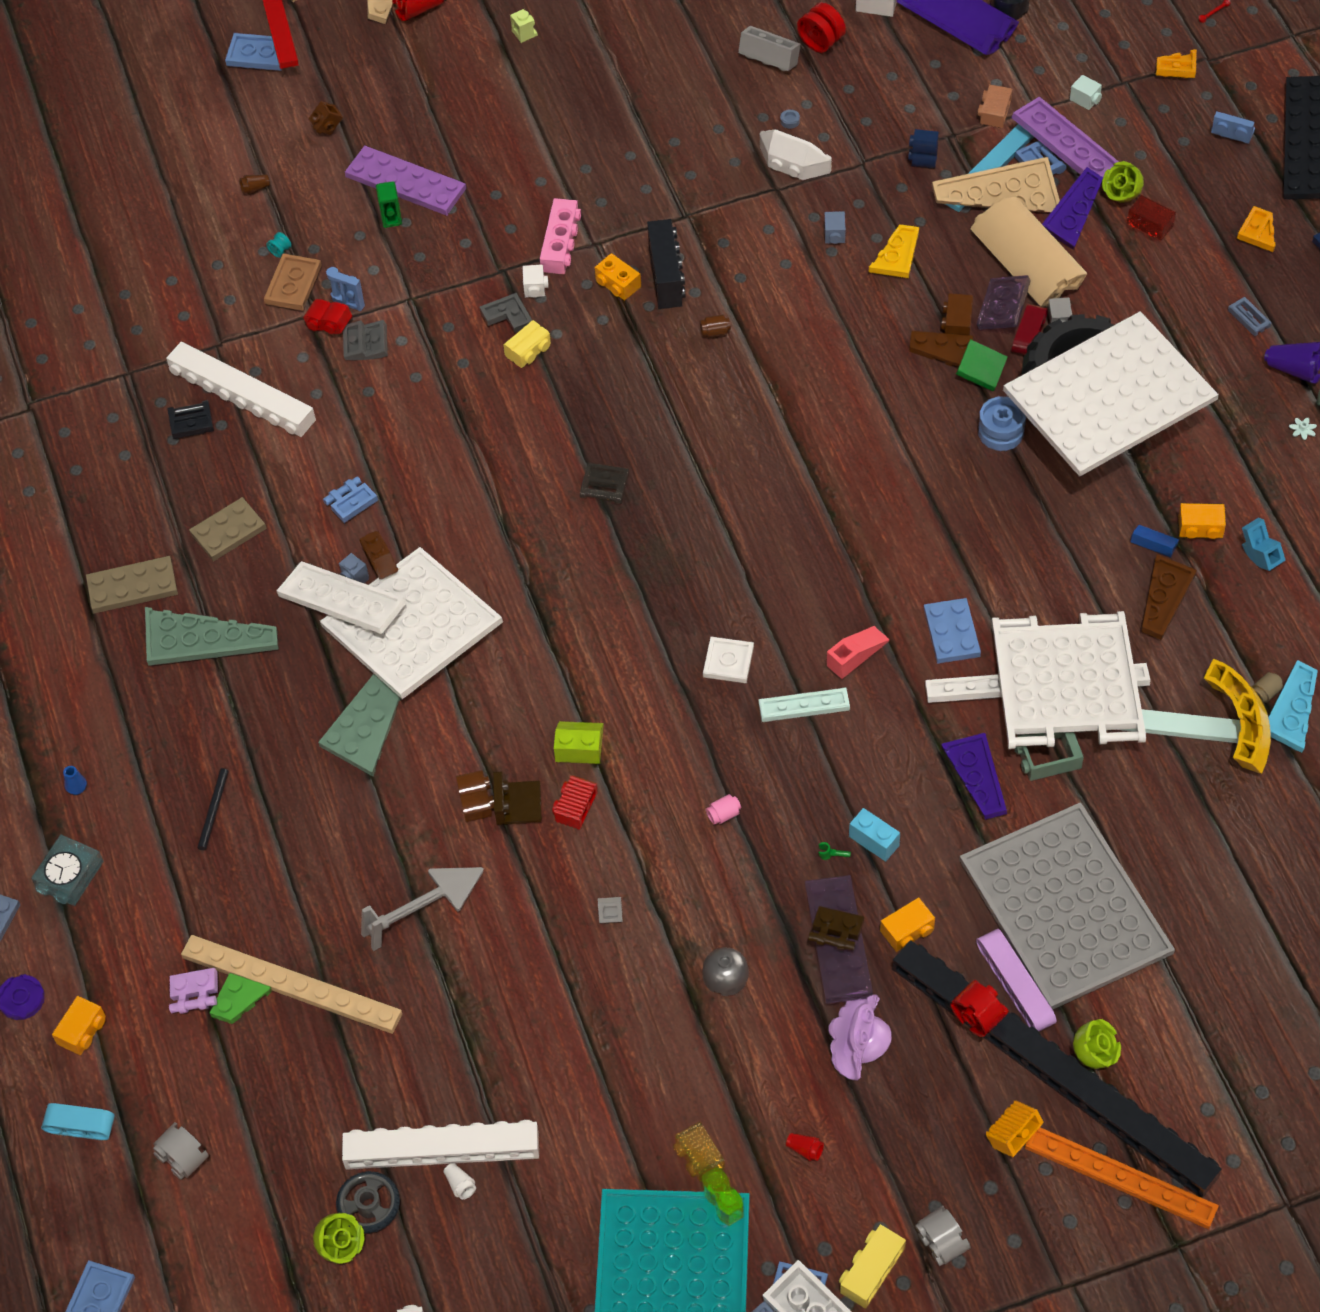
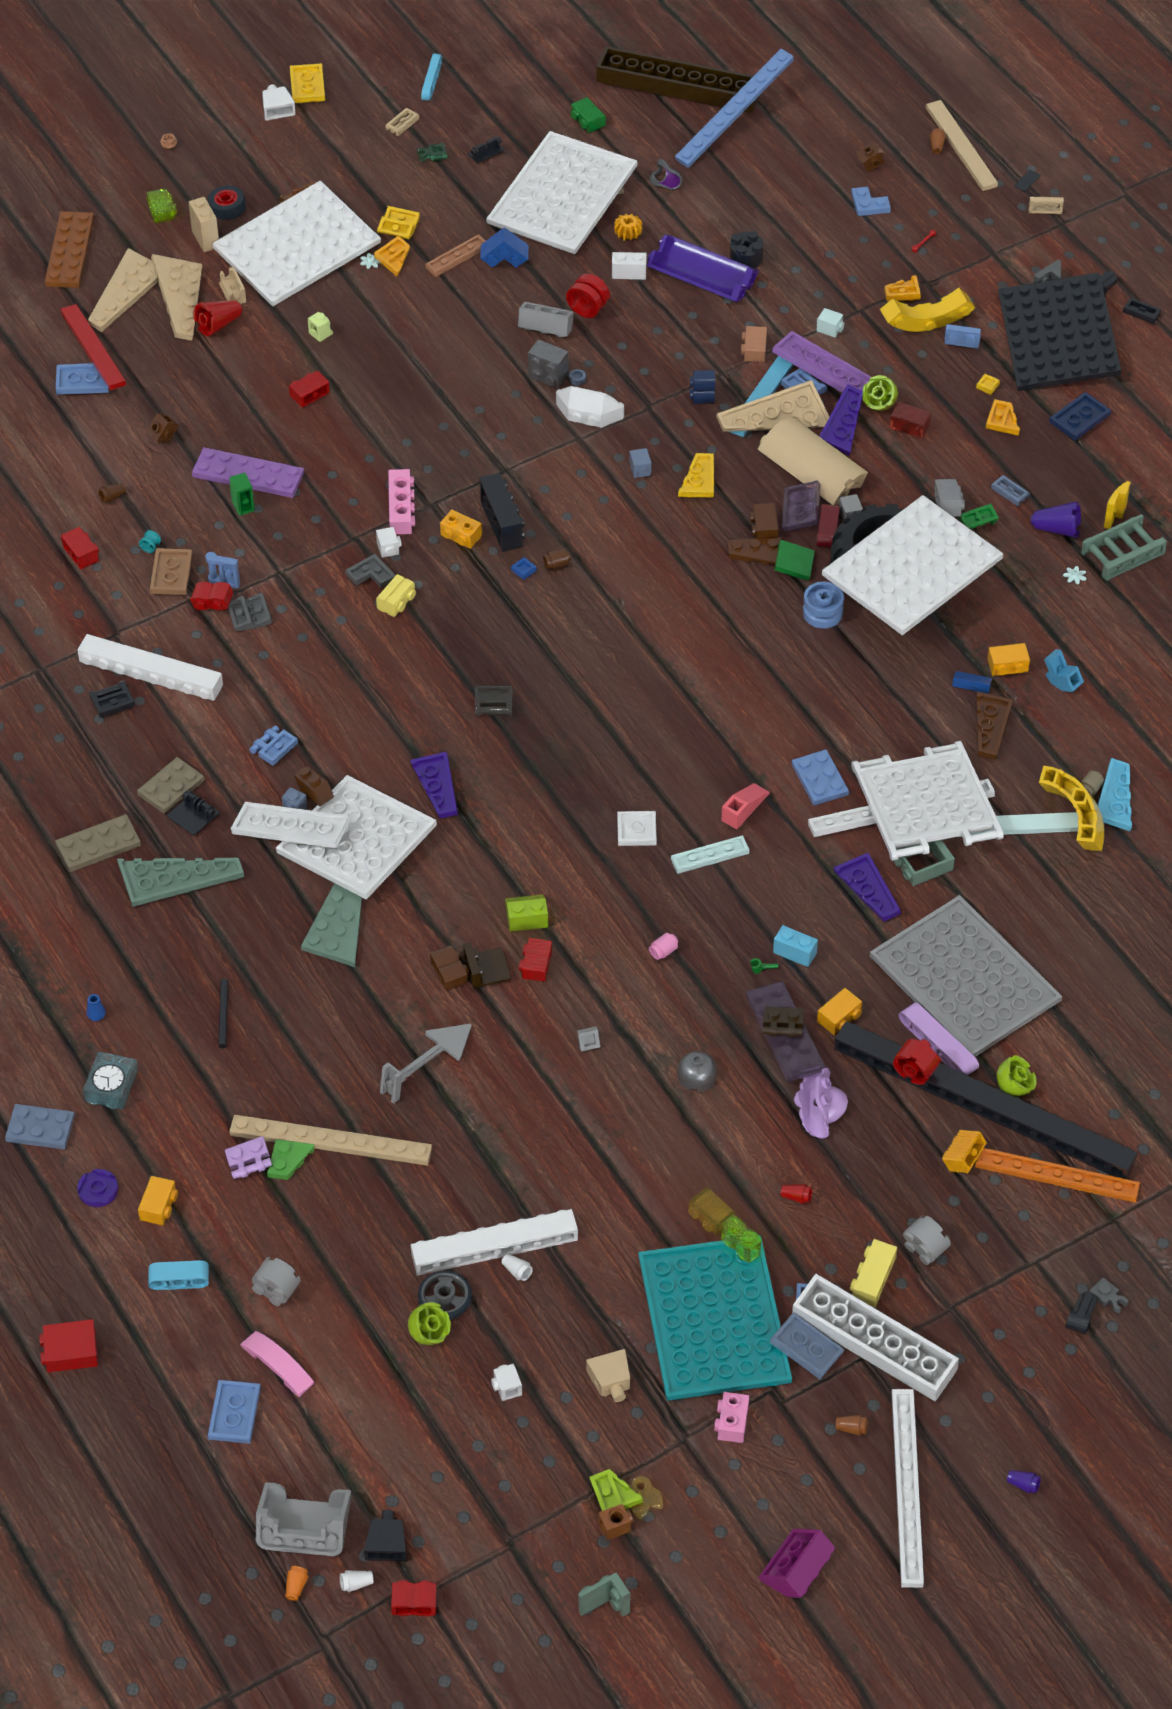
camera: 15 degrees left, 5 degrees down
none -> red brick [61,526,99,569]
none -> black hinge [166,790,220,836]
none -> bright pink slope [241,1331,314,1397]
none -> red brick [289,370,330,408]
none -> dark purple wing [410,752,458,819]
none -> blue tile [511,557,537,580]
none -> flat silver brick [528,340,569,389]
none -> yellow brick [880,288,975,331]
none -> light grey brick [934,479,965,516]
none -> green hinge [957,503,999,529]
none -> yellow tile [976,374,1000,395]

